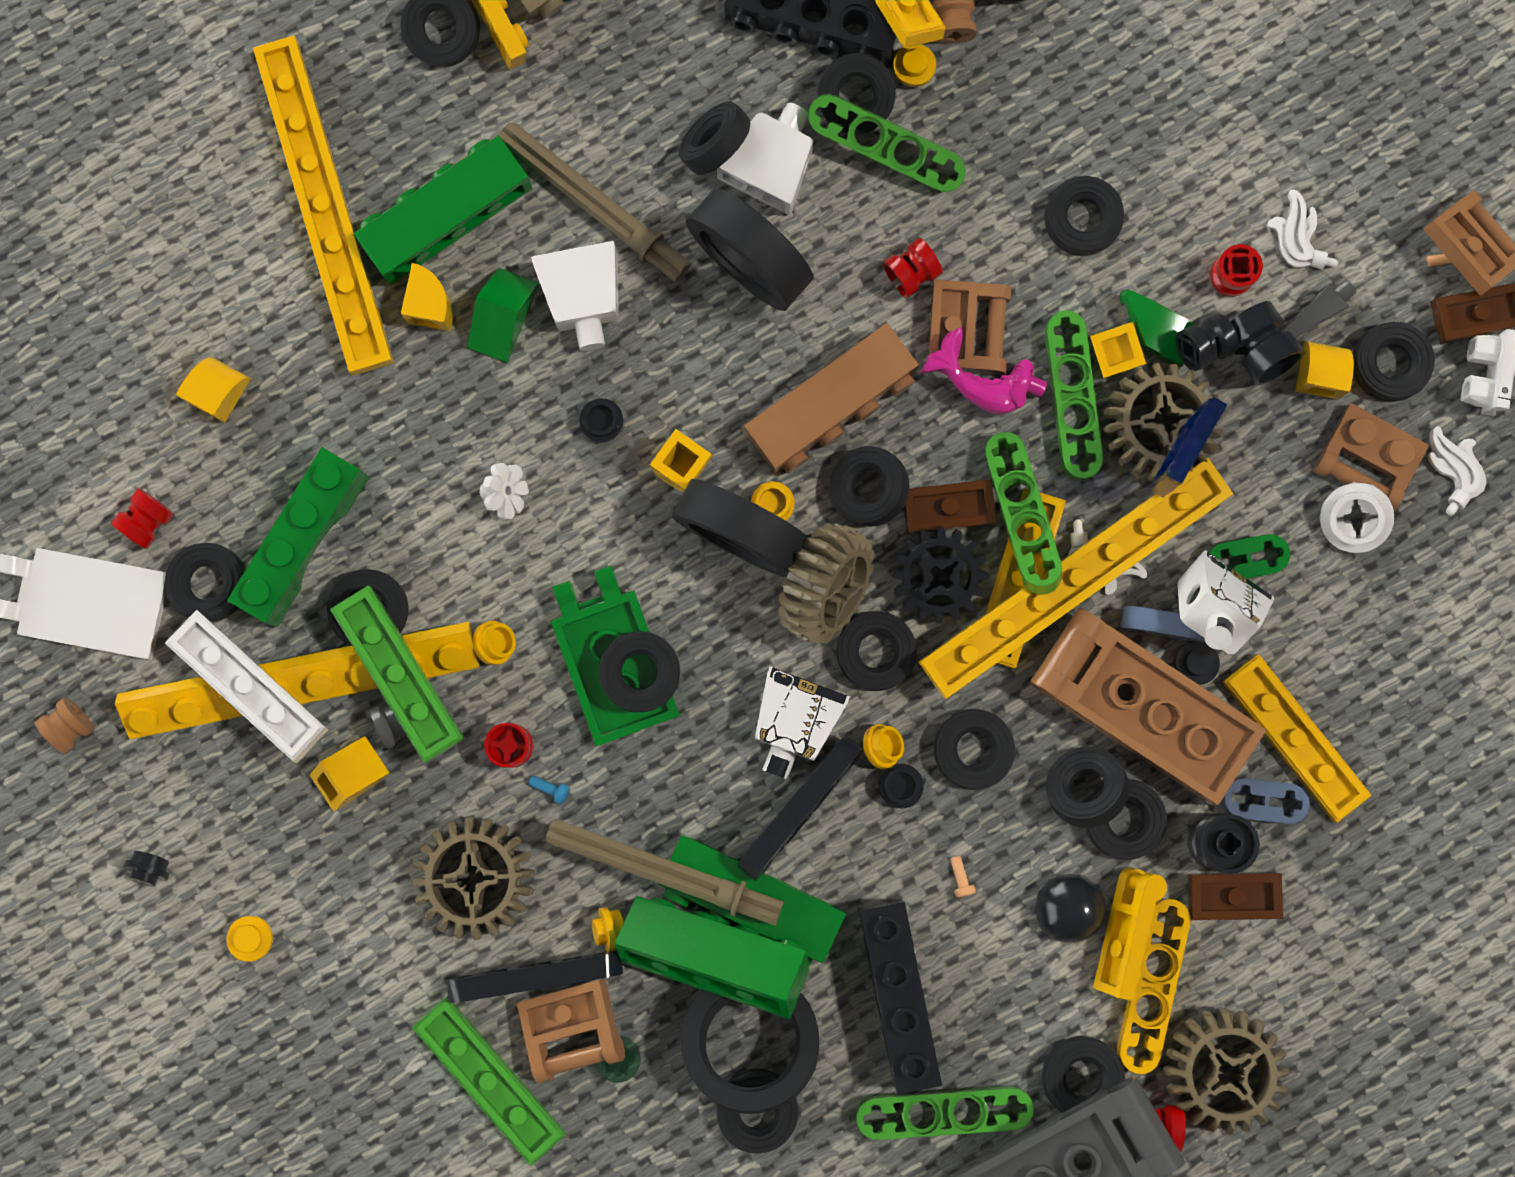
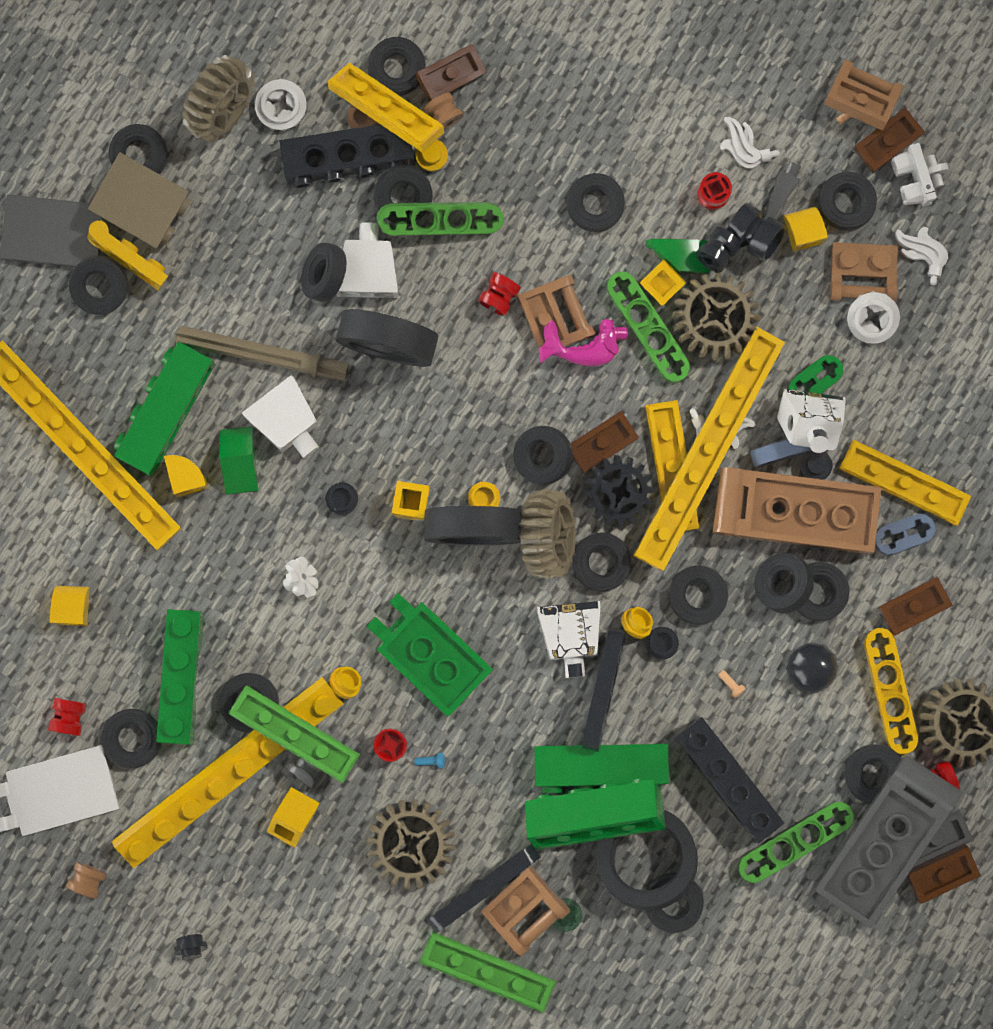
camera: 30 degrees left, 0 degrees up
white tile [165,610,328,763] -> none
yellow plate [226,916,273,962] -> none
dark tan axle [546,820,784,926] -> none
yellow plate [591,907,624,953] -> none
black tyre [599,631,680,712] -> none
medium nougat brick [744,323,919,475] -> none
bright green beam [985,432,1062,595] -> none
yellow plate [1093,867,1167,1001] -> none
clear blue tile [1149,396,1228,498] -> none
black wheel [1187,813,1260,874] -> none

